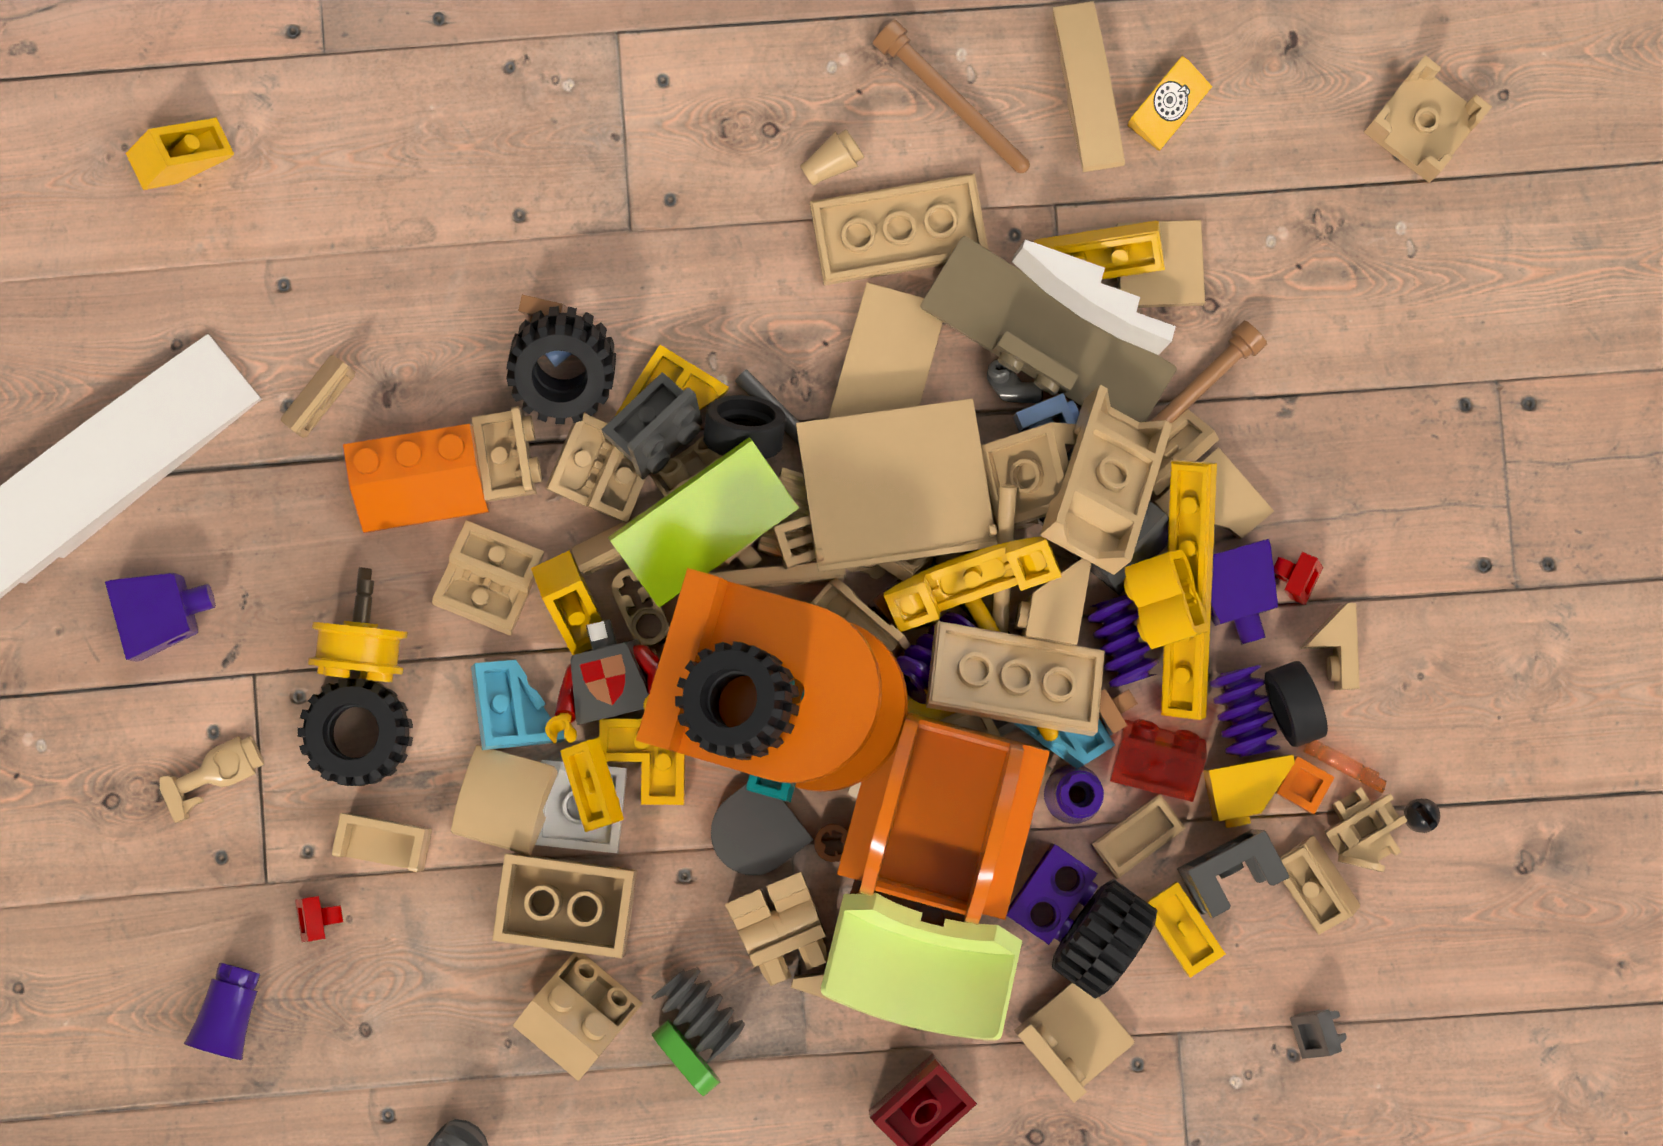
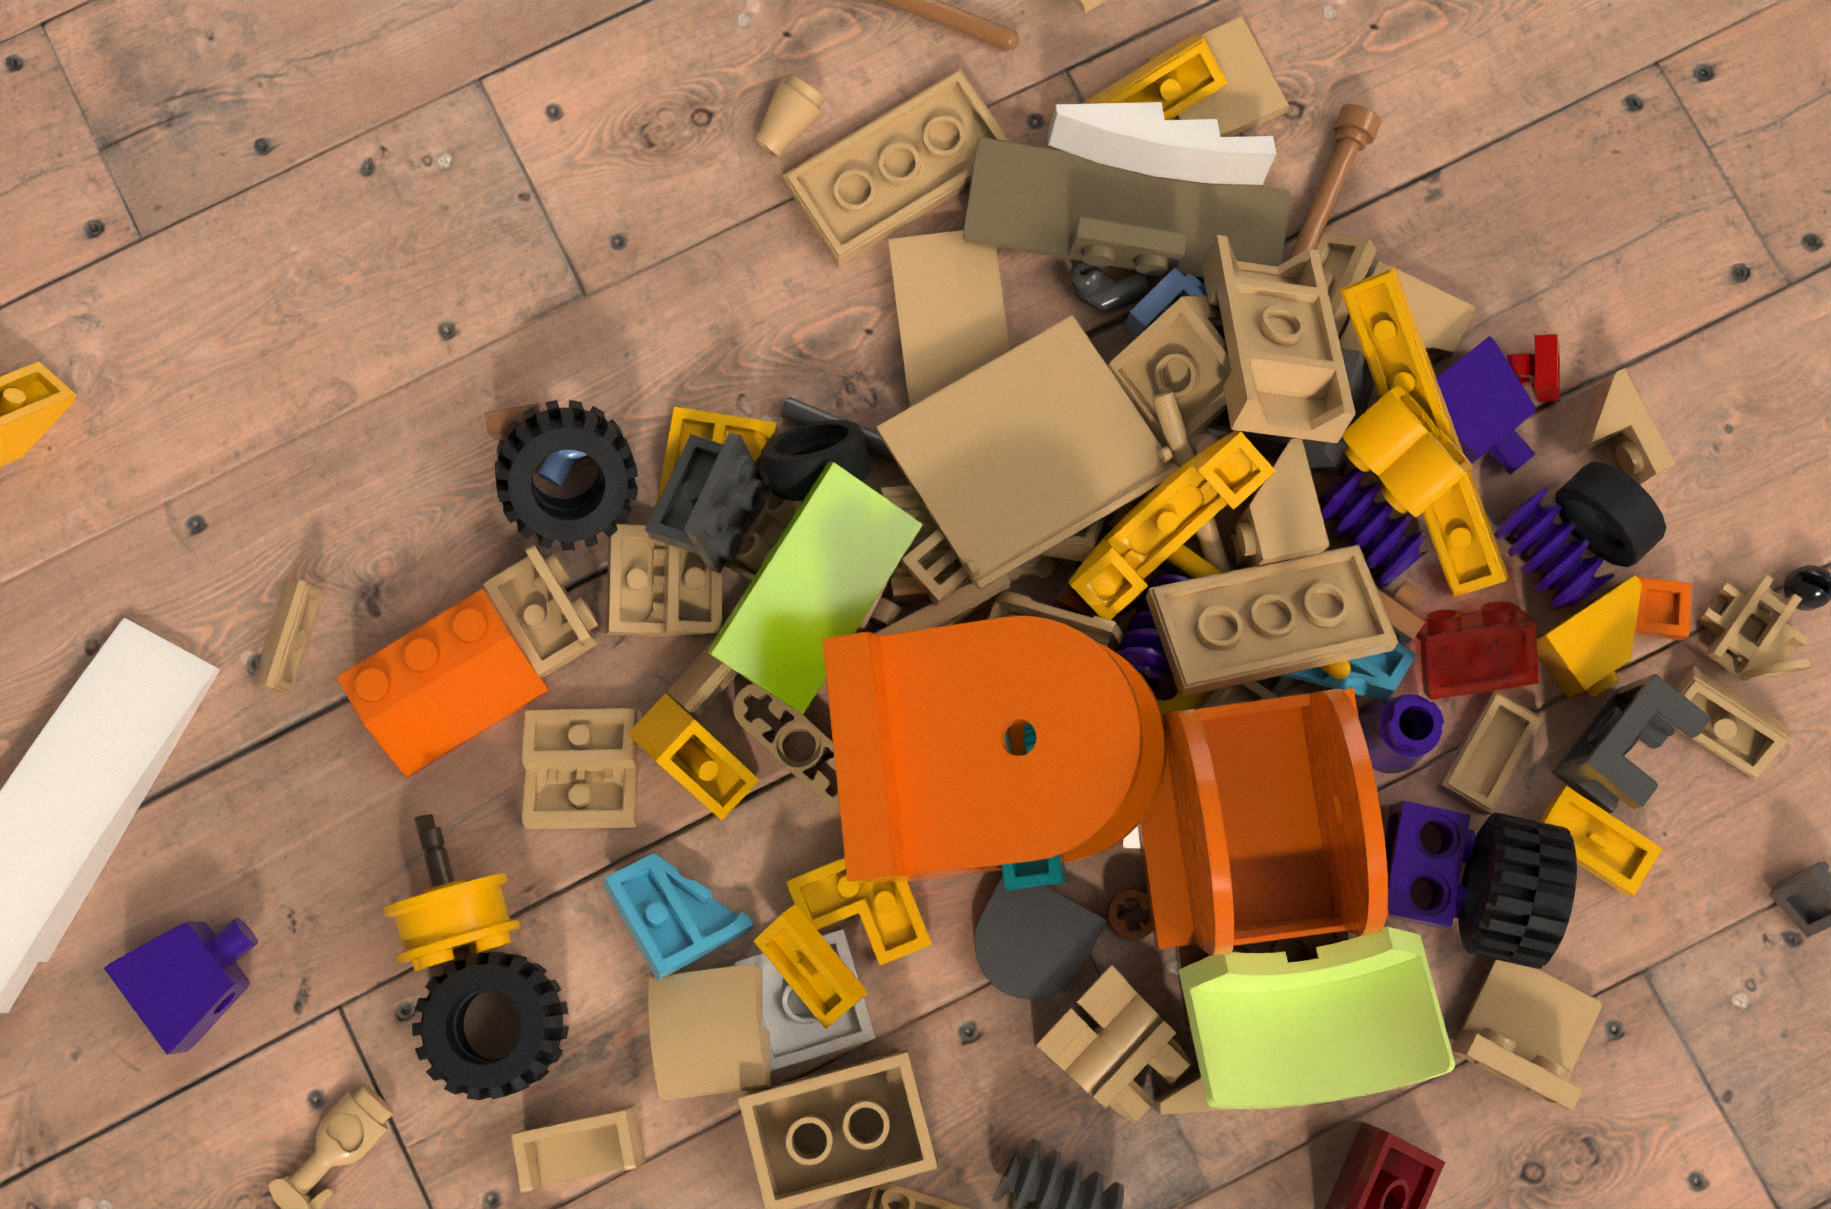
camera: 20 degrees left, 5 degrees down
torso [545,619,660,744] -> none
black tyre [675,641,799,760] -> none
clear orange wheel [1303,740,1387,793] -> none

